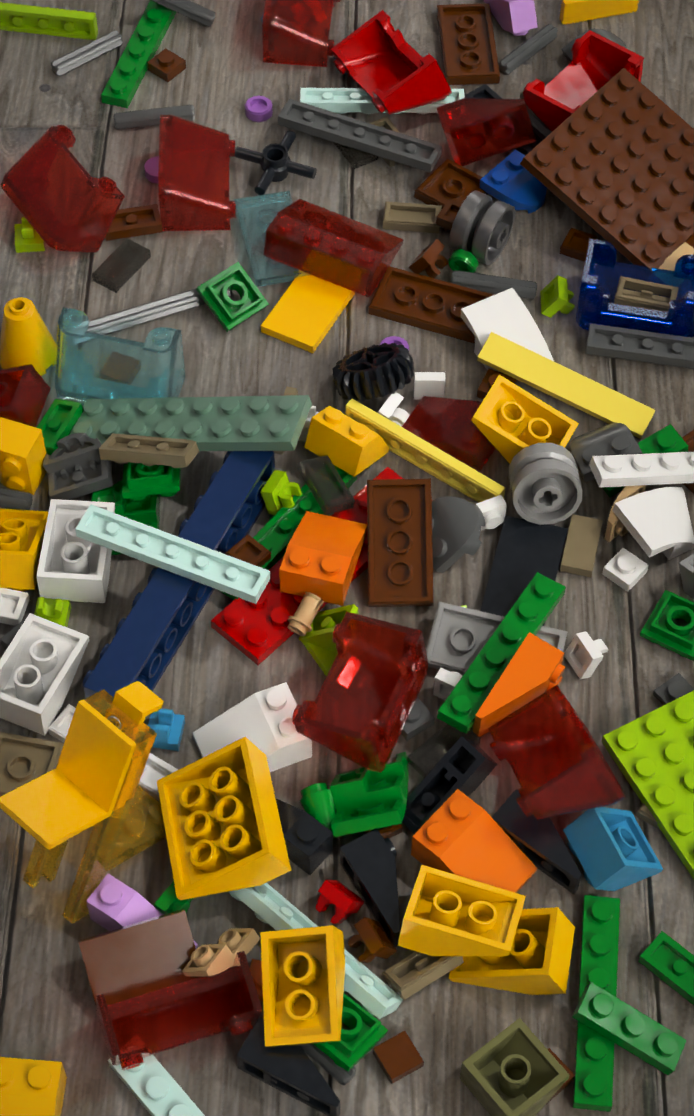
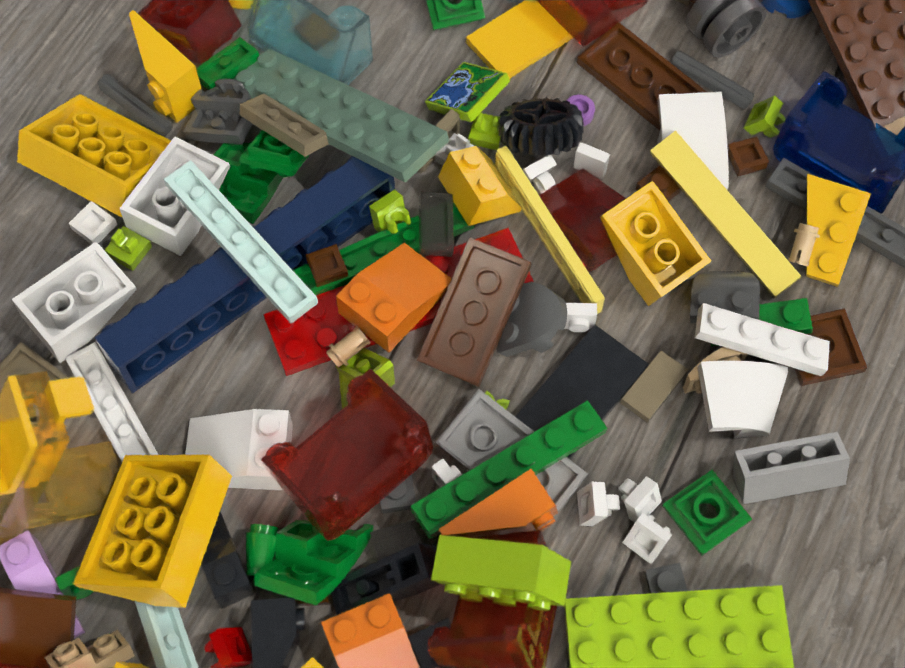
camera: 25 degrees right, 10 degrees up
dark azure tile [144,708,185,751] -> none
reddish brown tile [408,239,448,278] -> none
green tile [448,249,479,273] -> none
light grey wheel [508,443,583,525] -> none
reddish brown tile [560,228,598,263] -> none
white plate [602,548,649,592] -> none
dark tan tile [614,276,679,316] -> none
none -> tile [425,62,510,122]
none -> lime brick [431,535,571,611]
none -> lime tile [468,113,501,150]
none -> white tile [618,476,662,523]
none -> white tile [622,513,672,564]
none -> reddish brown plate [727,136,769,177]
none -> tan pin [788,223,820,266]
none -> yellow wing [806,174,871,287]

